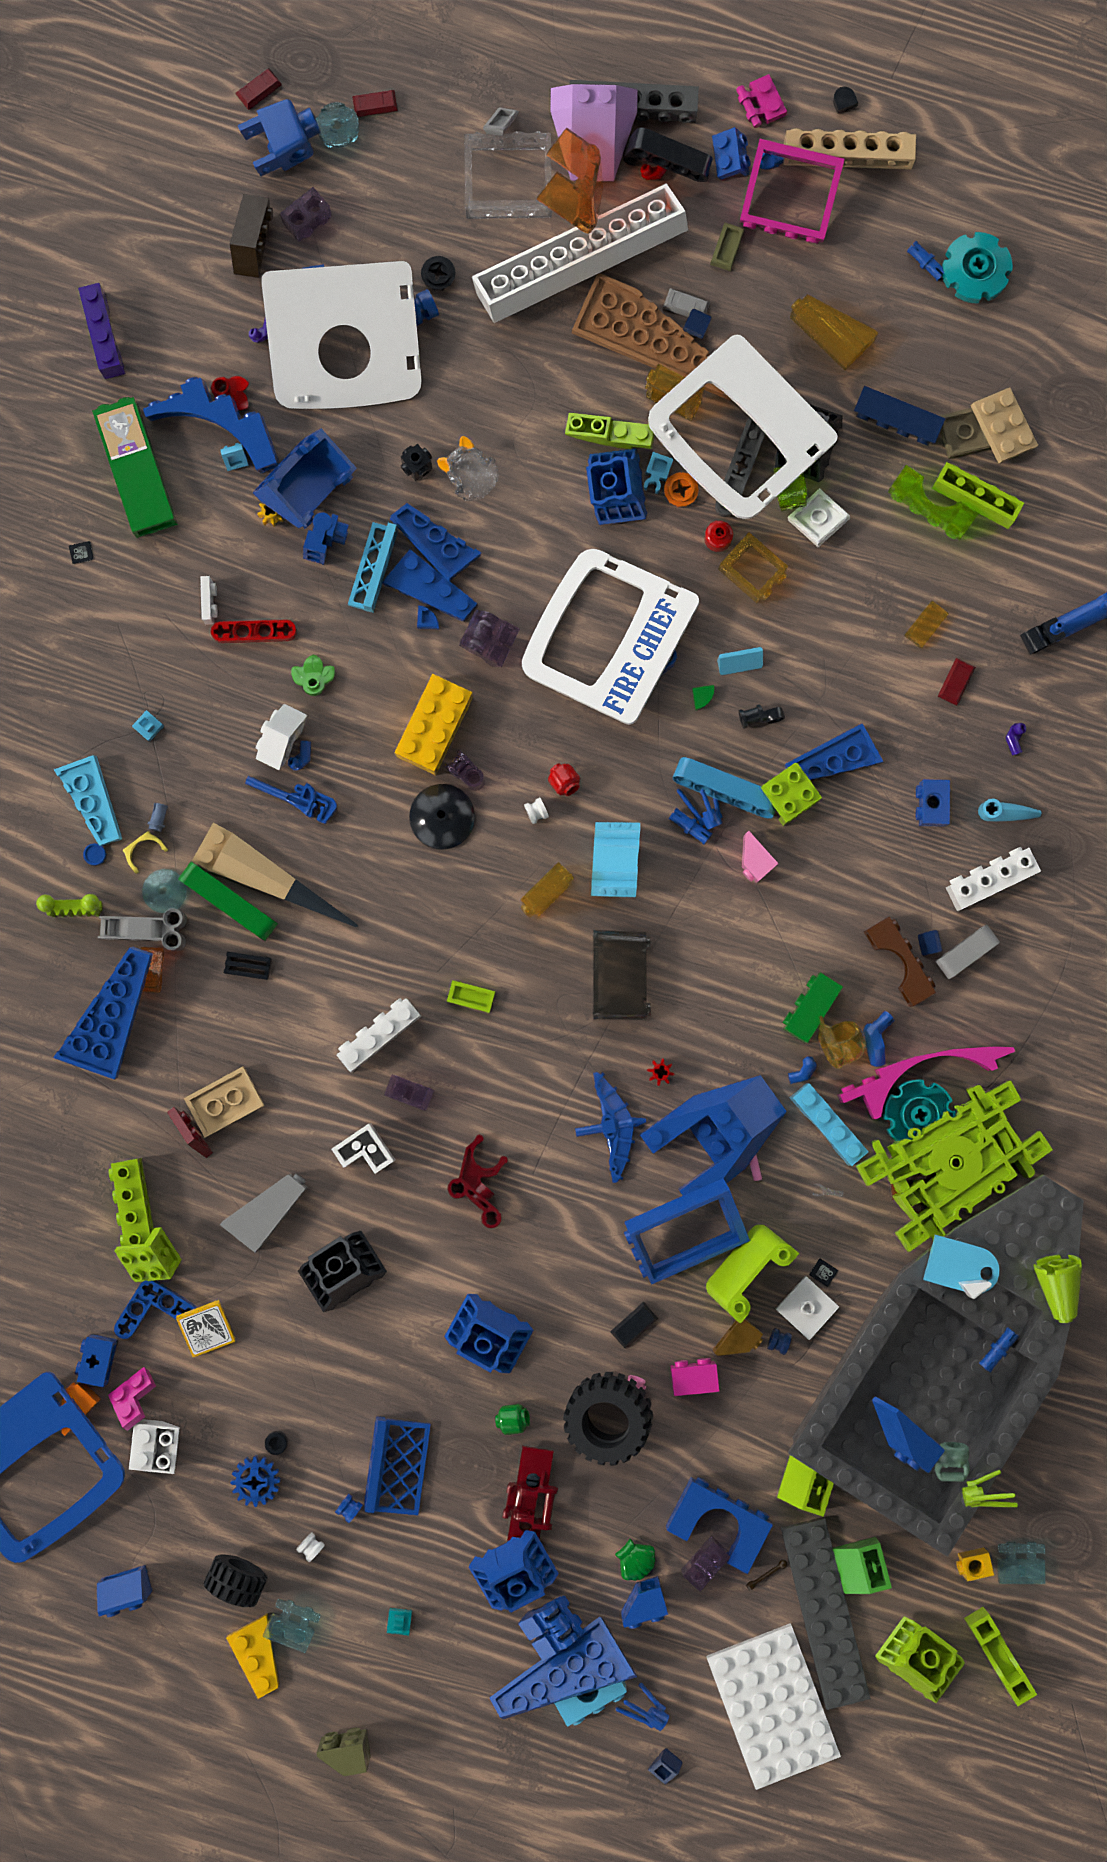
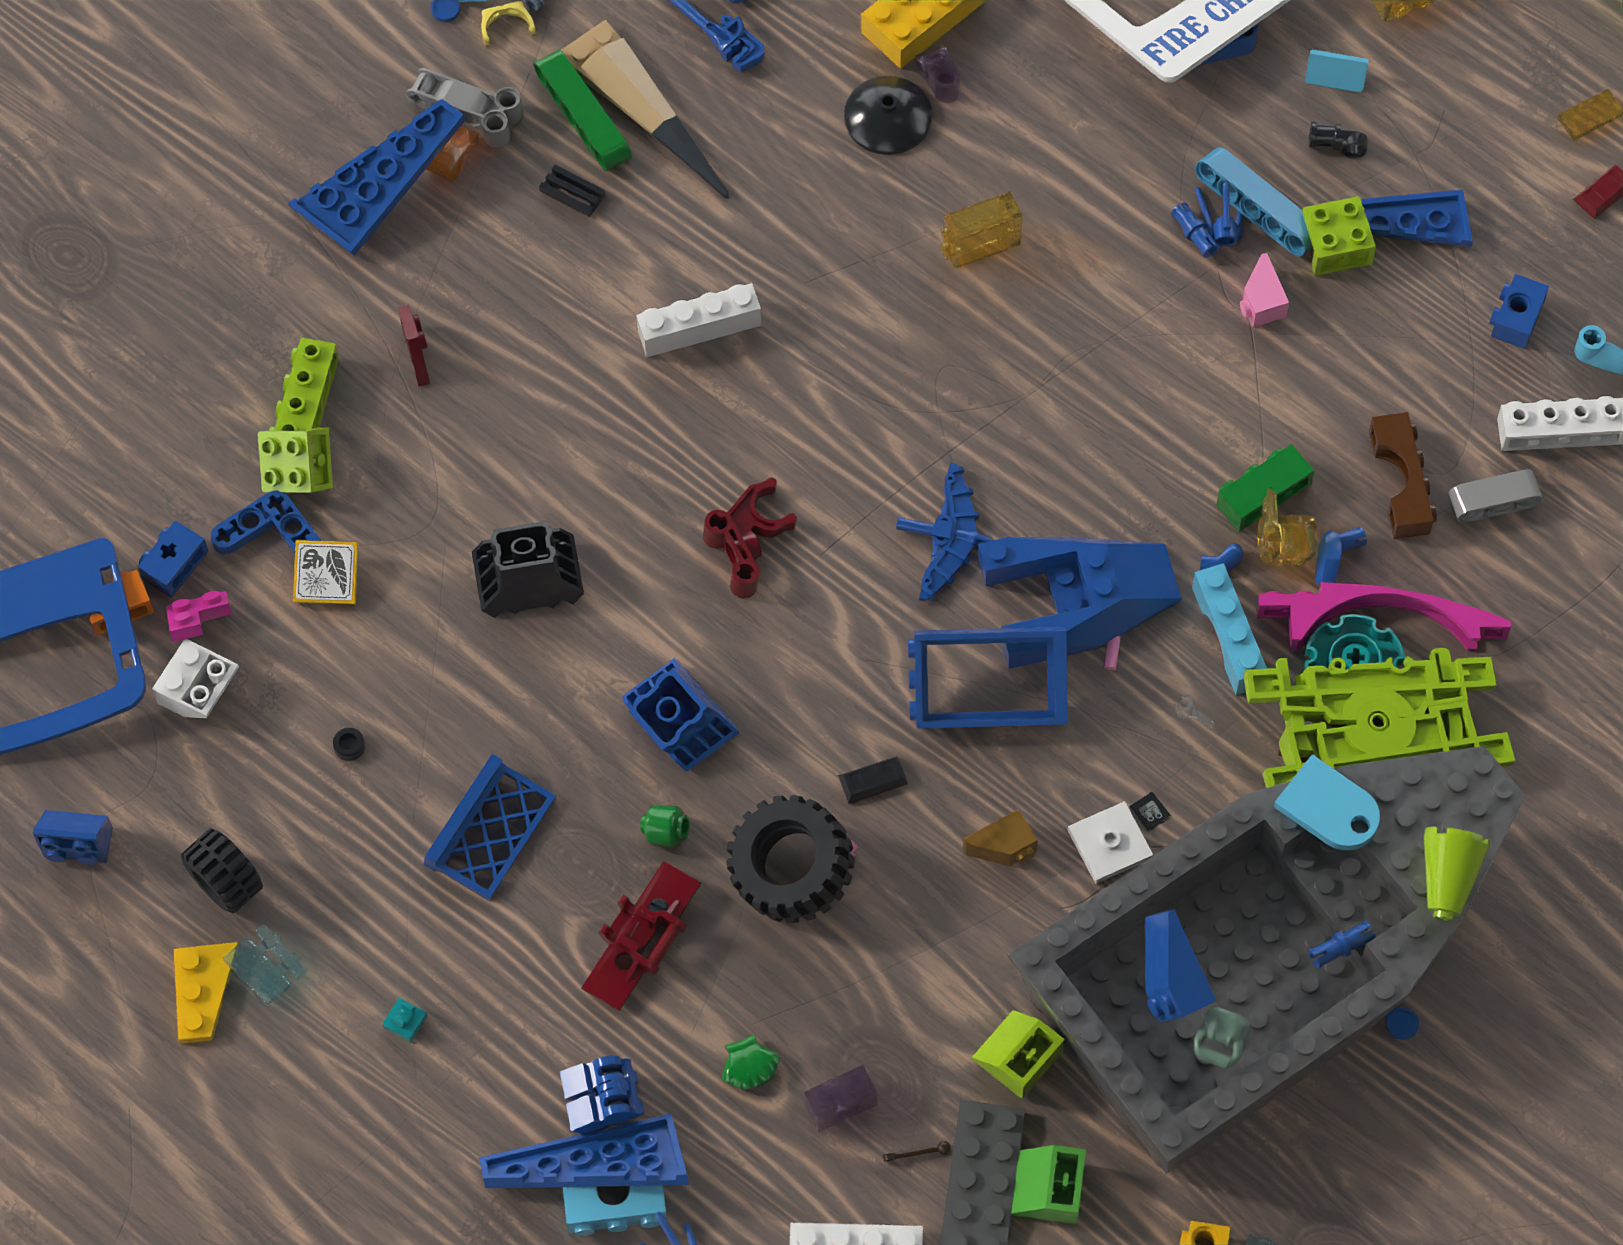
camera: 25 degrees right, 20 degrees down
lime gear [36,894,102,917] -> none
clear light blue dish [142,869,187,913] -> none
tan plate [184,1066,265,1138] -> none
light grey slope [220,1173,308,1253] -> none
blue gear [230,1455,281,1507] -> none
white wheel [296,1532,325,1562] -> none
olive slope [316,1728,371,1776] -> none
white brick [331,1123,395,1174] -> none
blue wheel [335,1494,363,1523] -> none
clear purple brick [384,1074,435,1111] -> none
lime tile [447,980,495,1013] -> none
blue slope [469,1530,559,1613] -> none
white wheel [524,797,549,824] -> none
red head [548,763,581,796] -> none
medium azure slope [591,822,640,897] -> none
clear smoke windscreen [593,930,651,1021] -> none
blue slope [621,1576,668,1629] -> none
red gear [647,1058,675,1086] -> none
blue arch [666,1477,773,1574] -> none
dark pink brick [670,1358,719,1396] -> none
green tile [692,685,714,711] -> none
lime windscreen [706,1224,799,1324] -> none
dark blue wheel [767,1328,792,1355] -> none
dark blue slope [918,930,942,956] -> none
white slope [958,1280,992,1299] -> none
lime plant [962,1470,1018,1508] -> none

